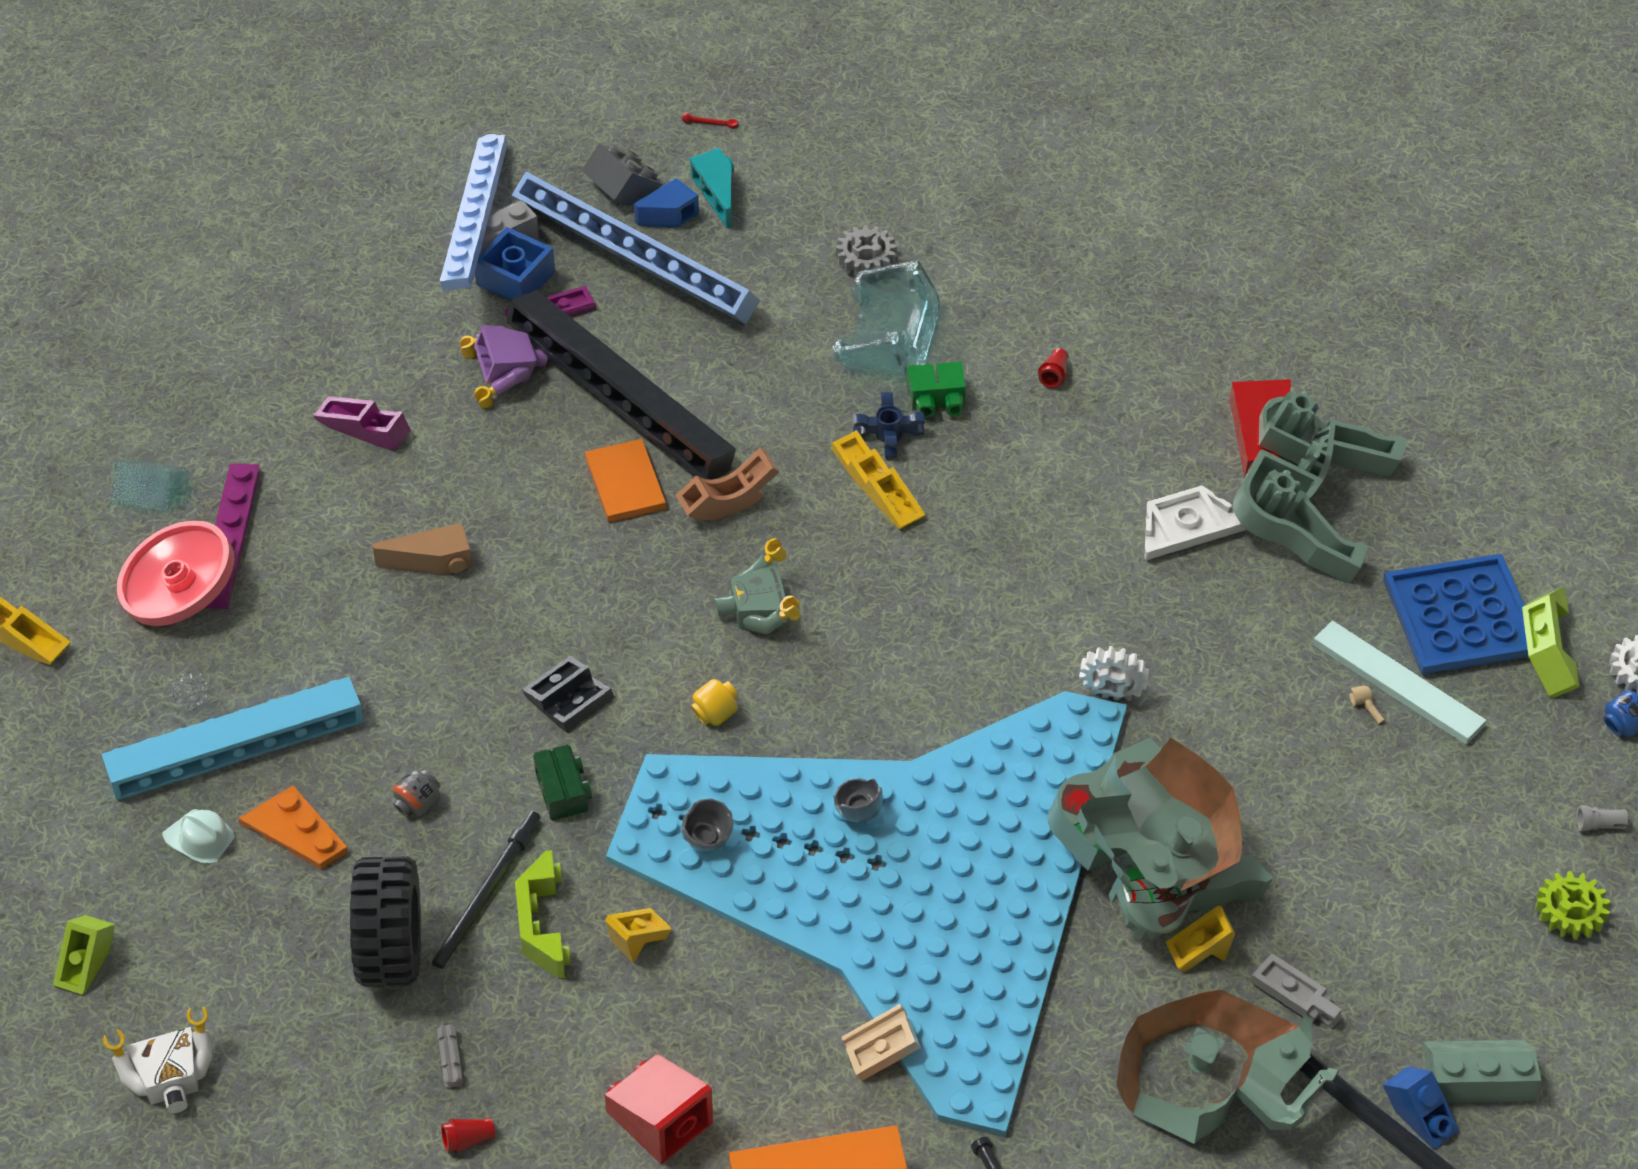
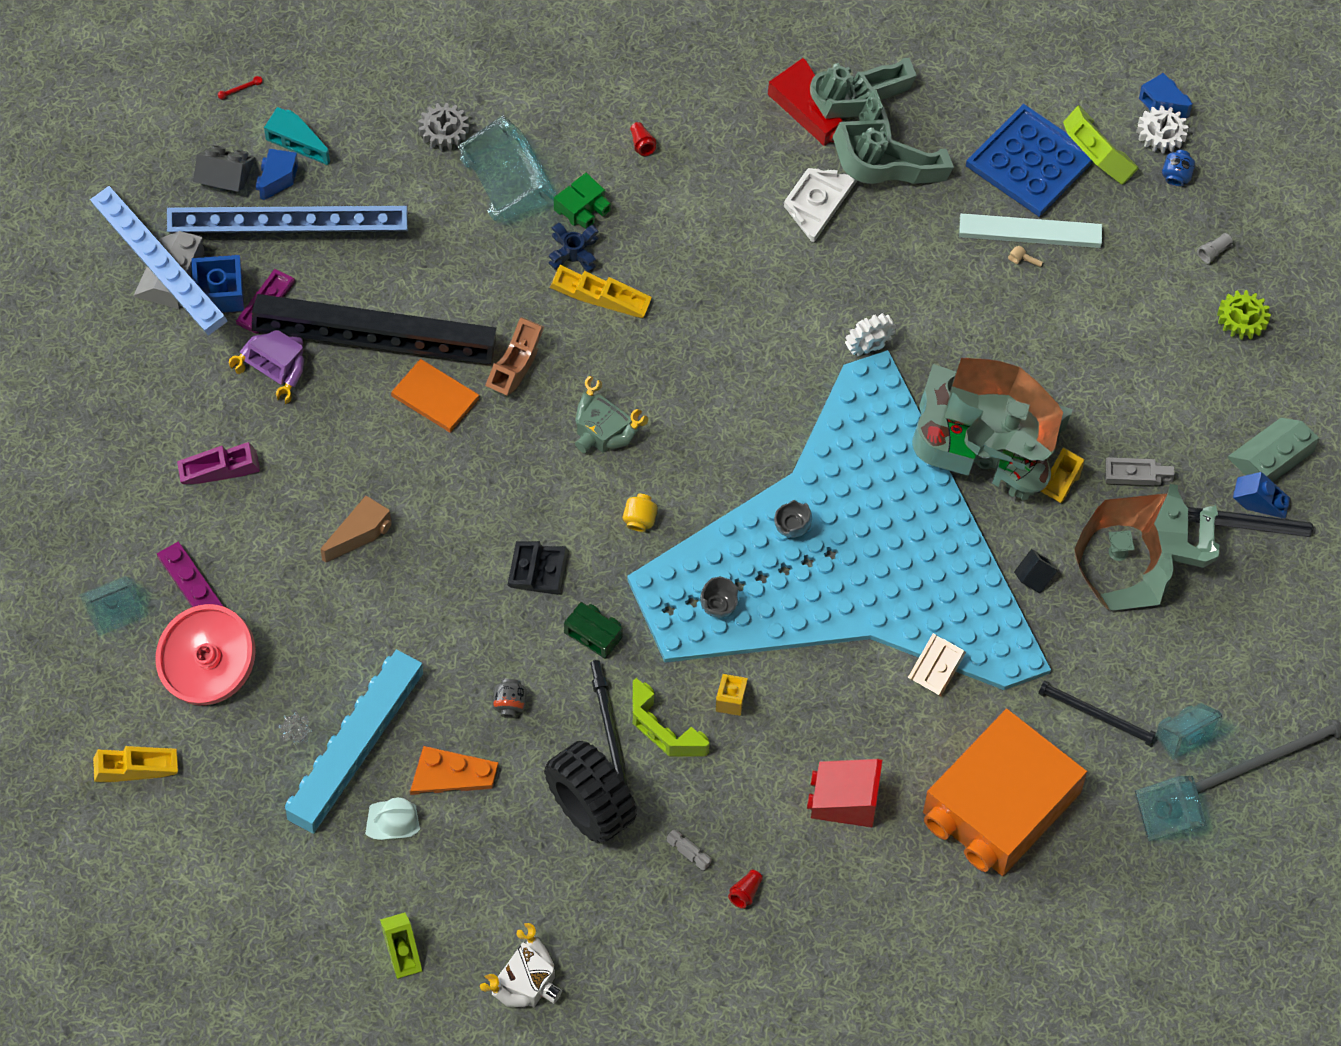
camera: 40 degrees left, 10 degrees up
none -> black panel [1014,549,1058,593]

